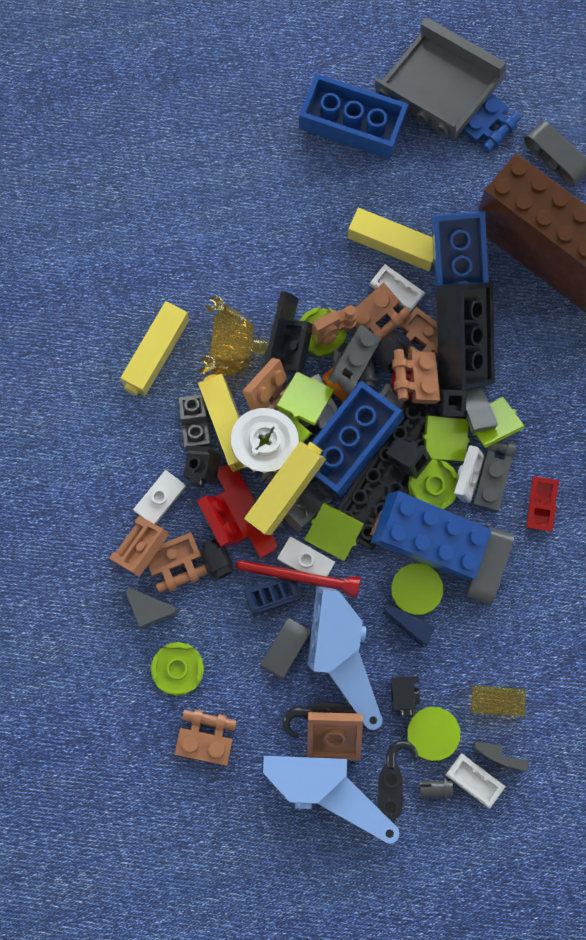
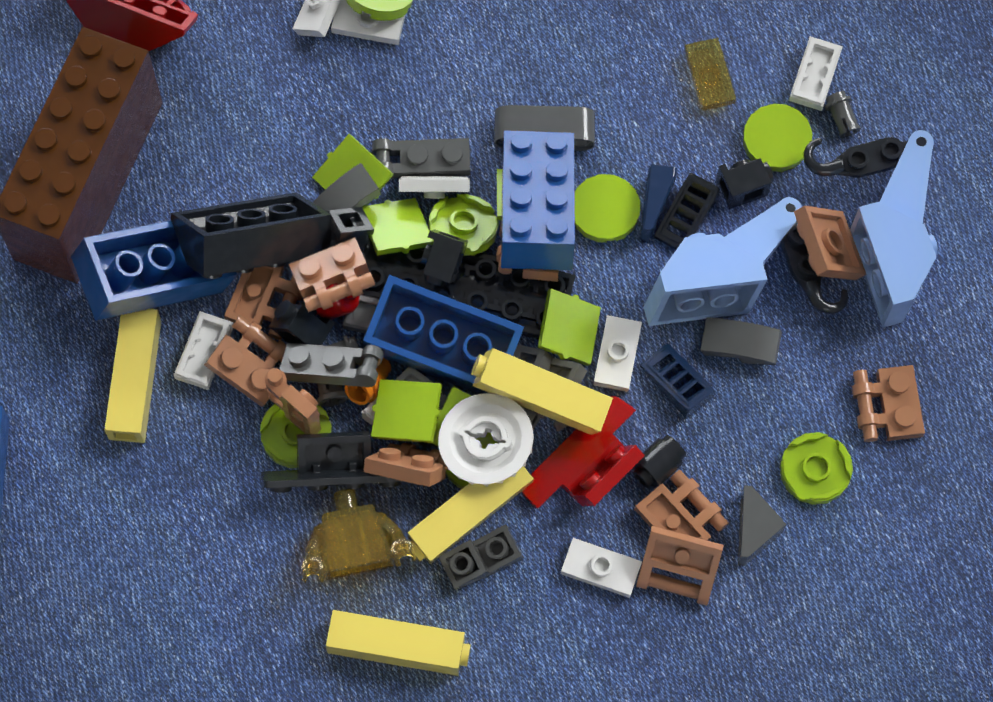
camera: 110 degrees left, 5 degrees down
black brick [183,446,221,487] -> none
red piece [236,560,361,598] -> none
dark grey slope [472,742,529,772] -> none
red slope [526,476,559,532] -> none
none -> black slope [654,173,720,250]

